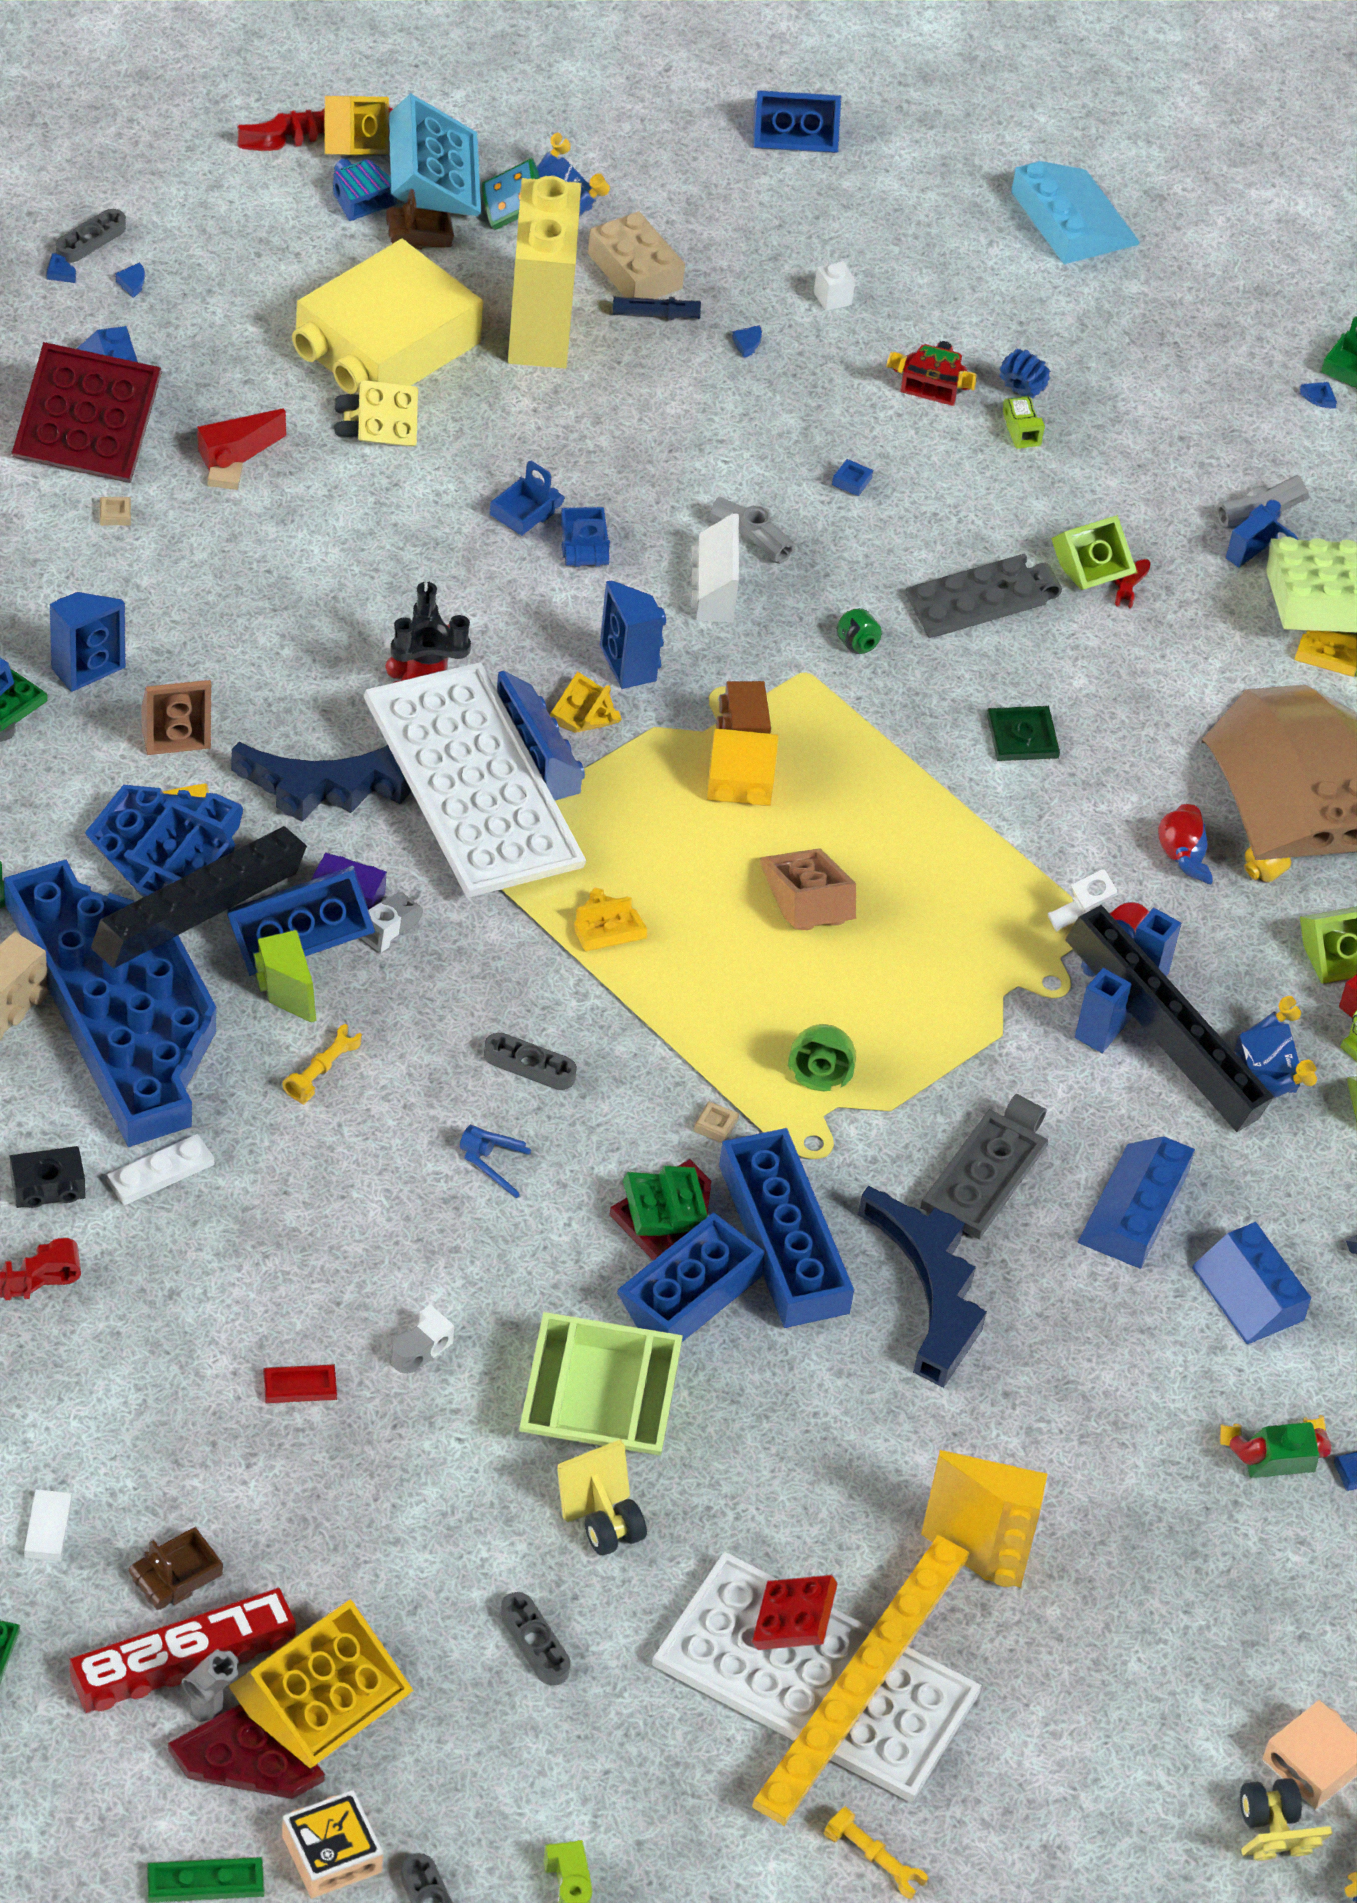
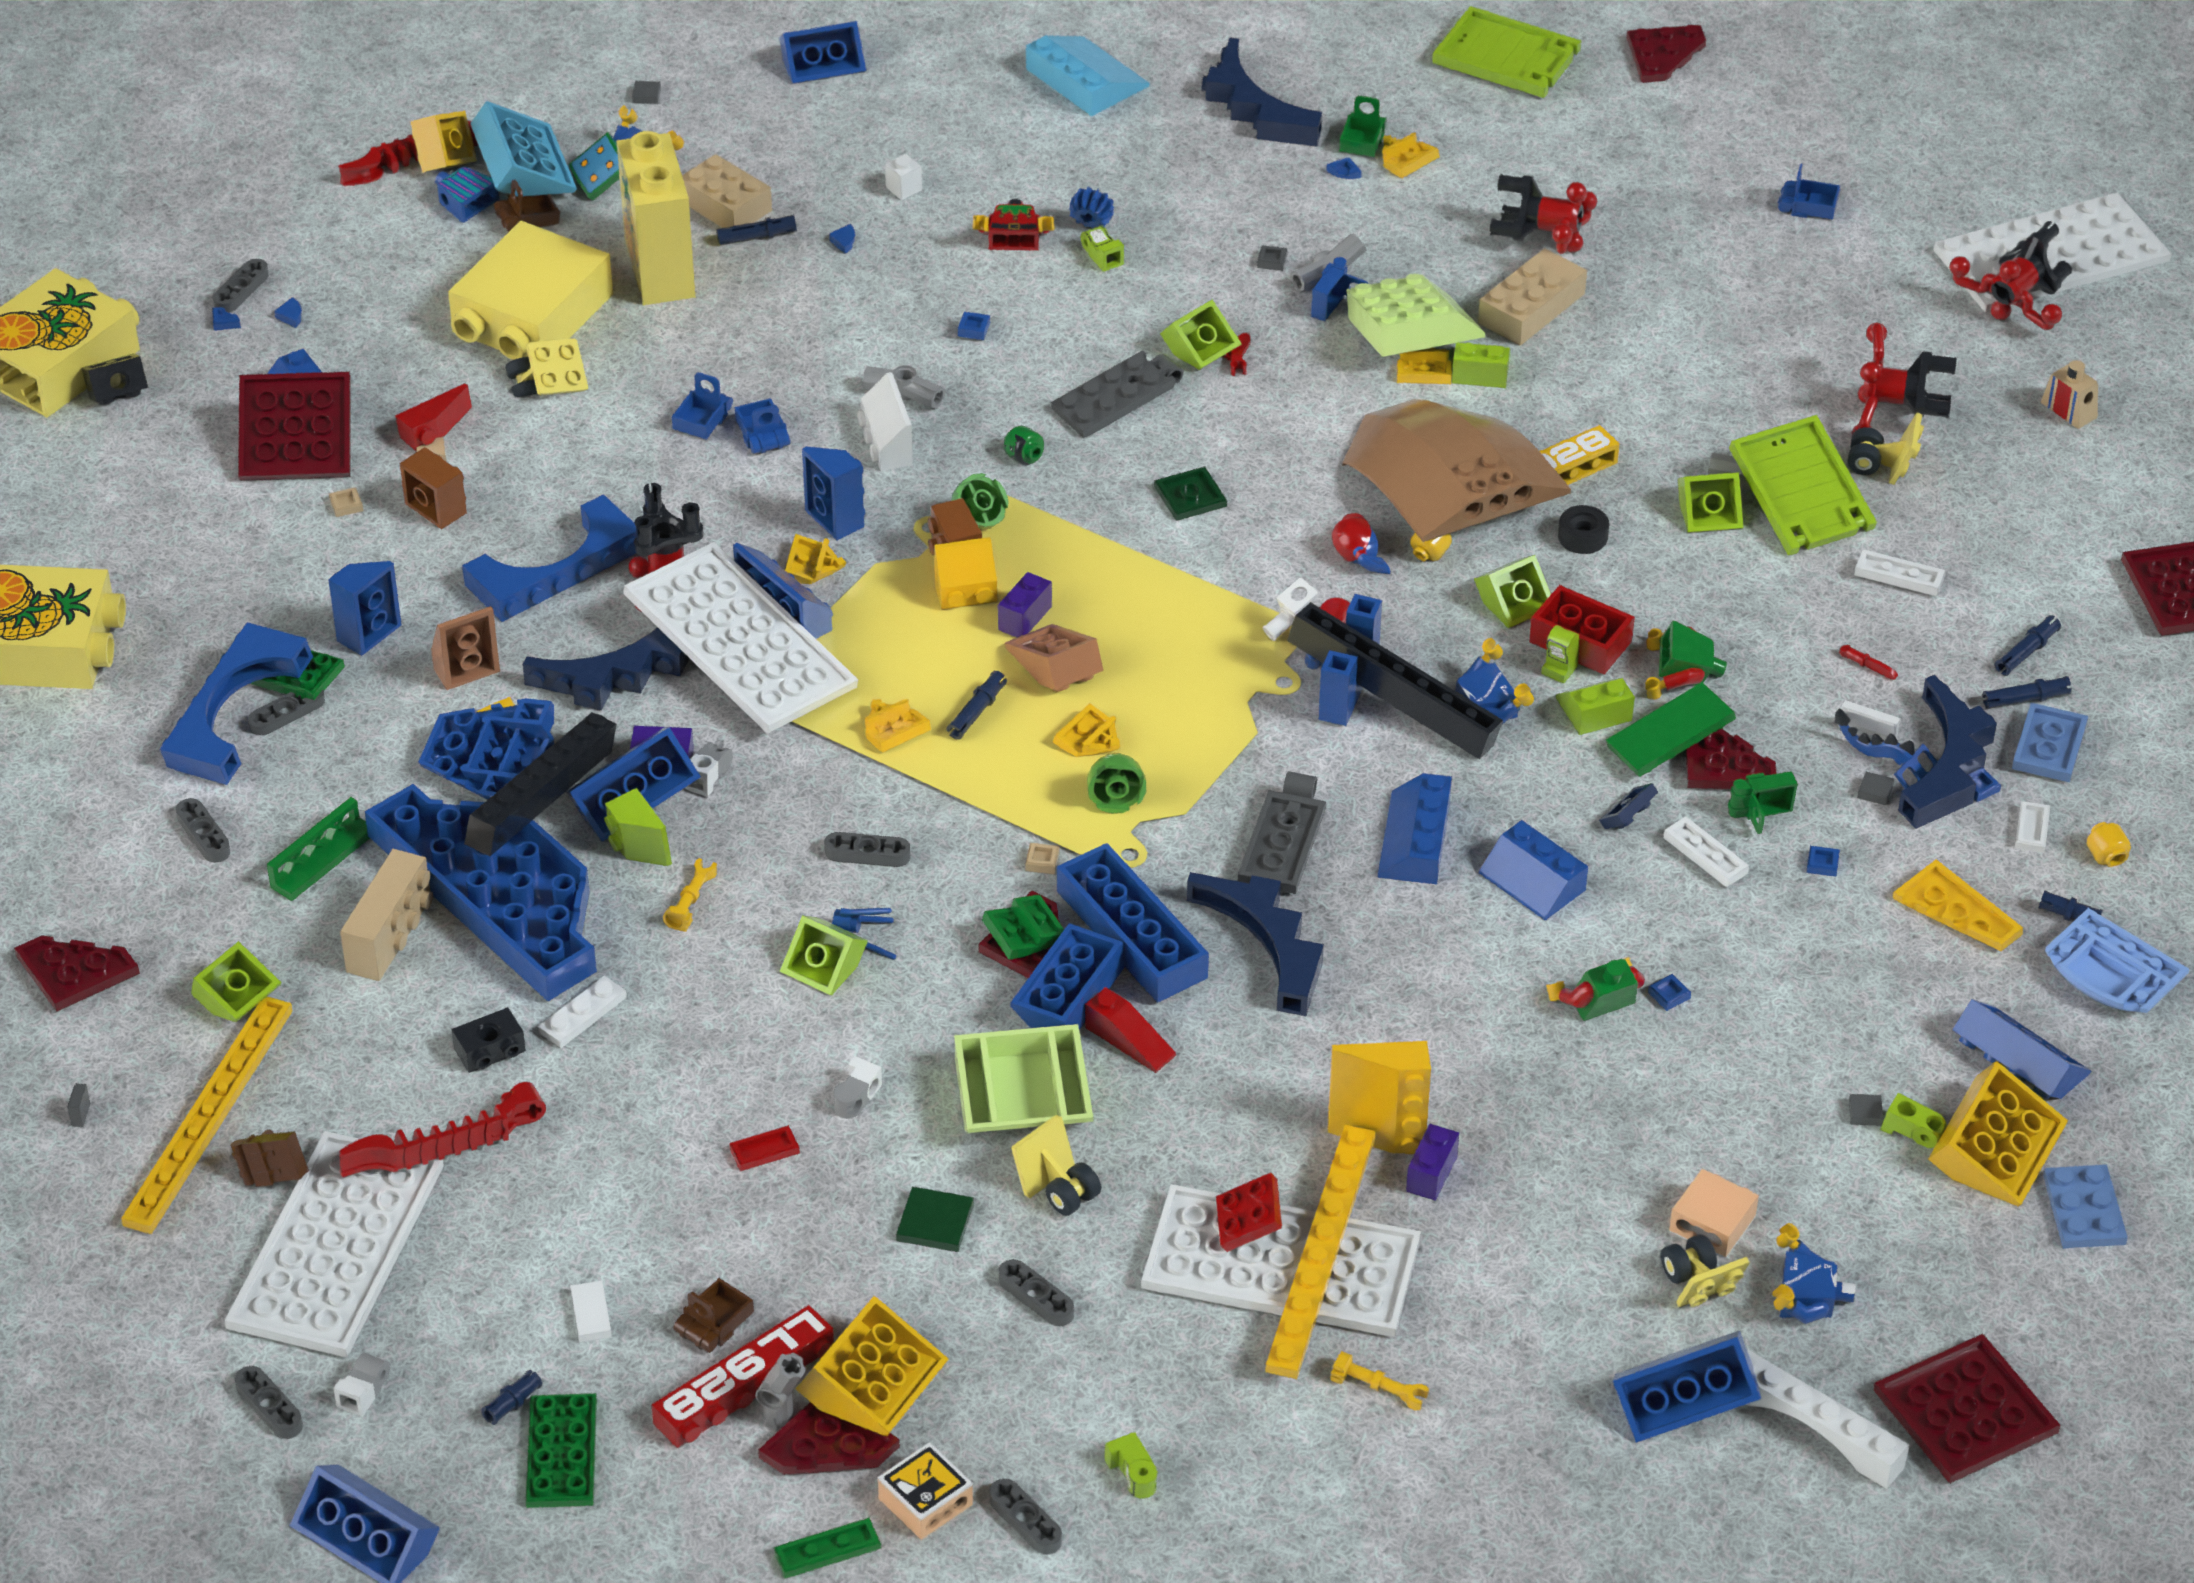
camera: 10 degrees left, 5 degrees down
none -> dark orange brick [400,447,467,529]
none -> blue arch [462,494,636,622]
none -> dark grey tile [632,81,661,104]
none -> lime slope [780,915,868,995]
none -> dark green tile [896,1186,974,1252]
none -> dark blue pin [946,671,1007,740]
none -> bright green cylinder [951,473,1009,531]
none -> dark purple brick [998,572,1052,638]
none -> yellow slope [1053,703,1120,757]
none -> red slope [1085,987,1176,1073]
none -> dark blue arch [1201,37,1322,147]
none -> dark grey tile [1257,245,1288,271]
none -> dark purple brick [1406,1123,1460,1201]

